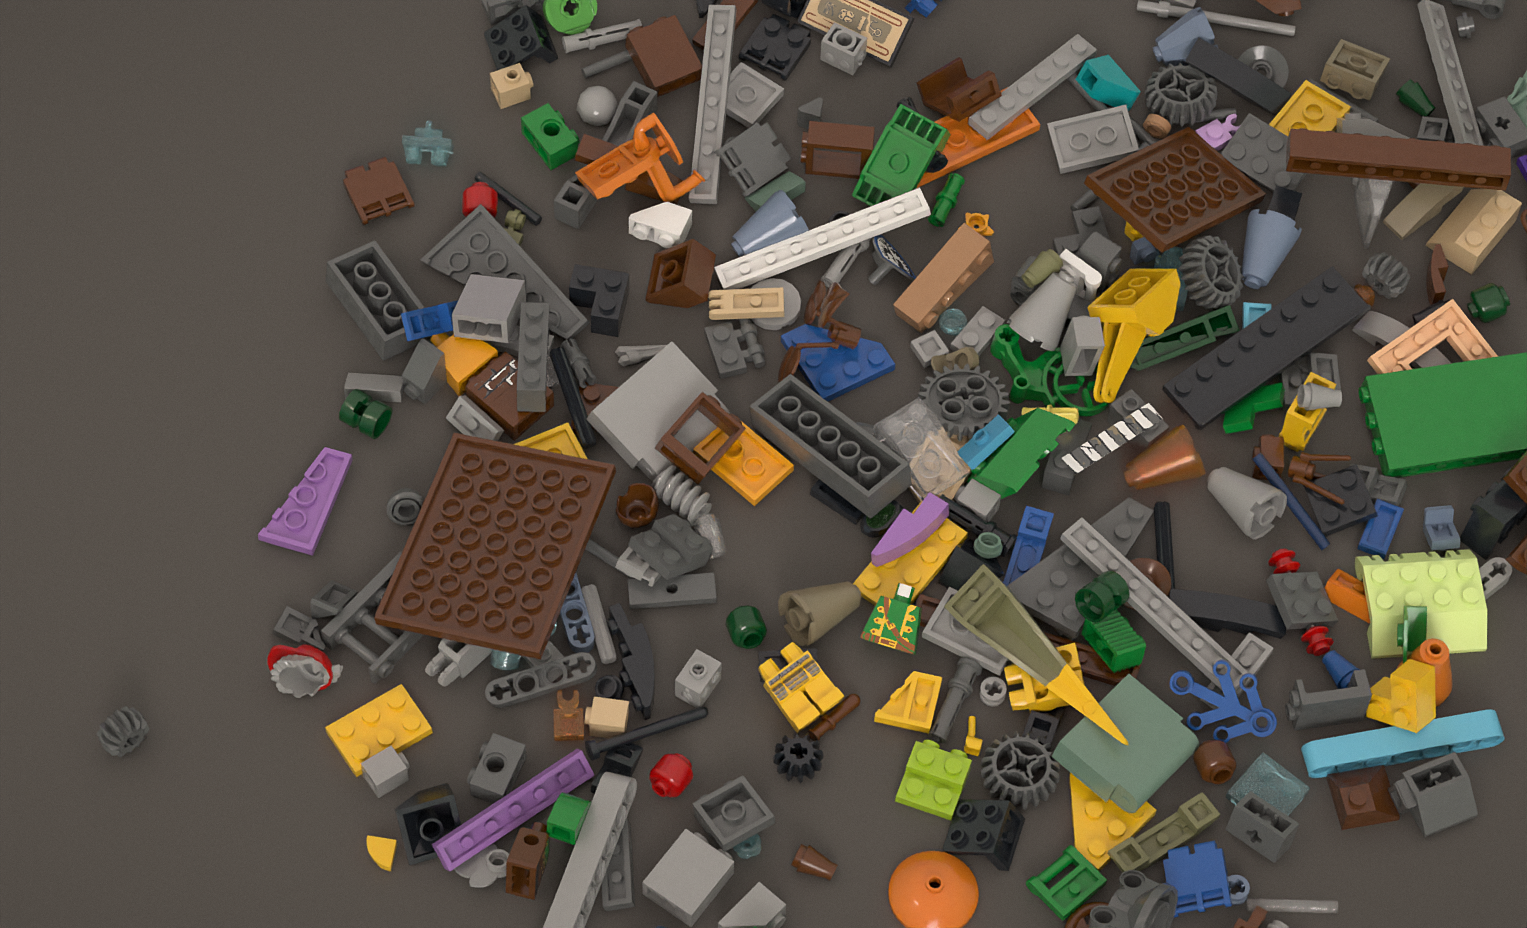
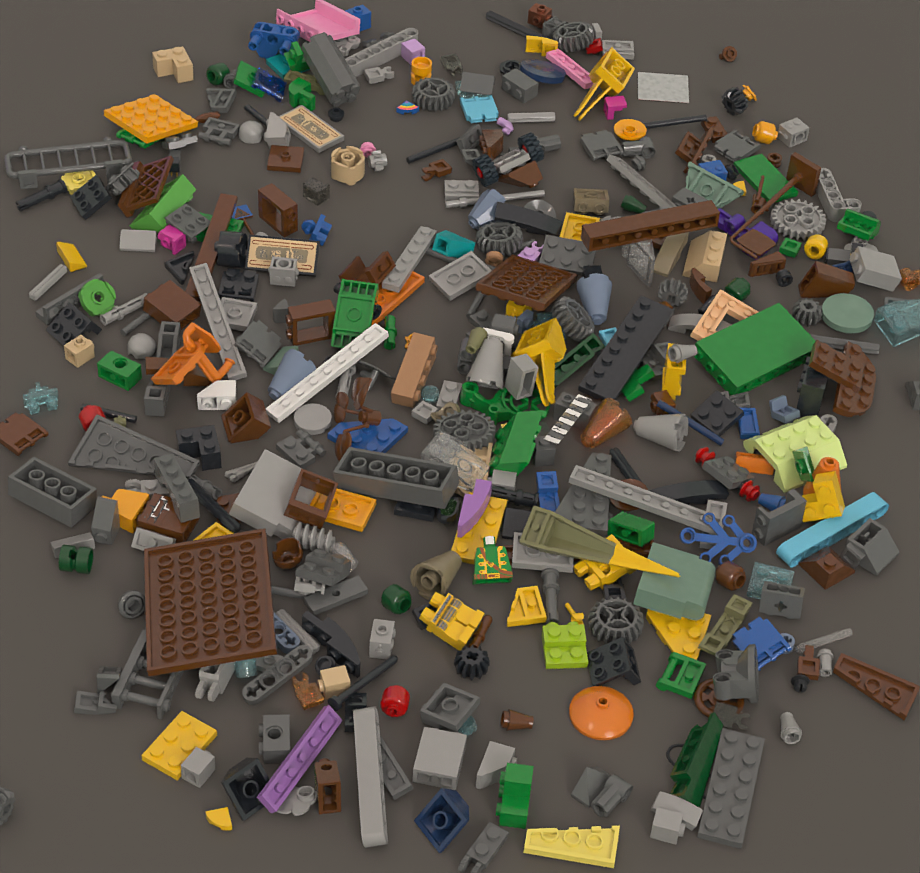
camera: 25 degrees left, 15 degrees down
medium lavender wing [258,447,352,556] -> none
light grey hair [267,644,343,698] -> none
blue slope [401,300,458,341] -> none
light grey brick [452,274,526,343] -> none
green brick [547,792,591,845] -> none
tan hinge [708,287,784,320] -> none
dark azure plate [956,414,1015,470] -> none
sand green plate [973,532,1003,559] -> none
light grey bush [979,677,1007,707] -> none
dark green wheel [1075,571,1130,623] -> none
reddish brown plant [1288,452,1351,505] -> none

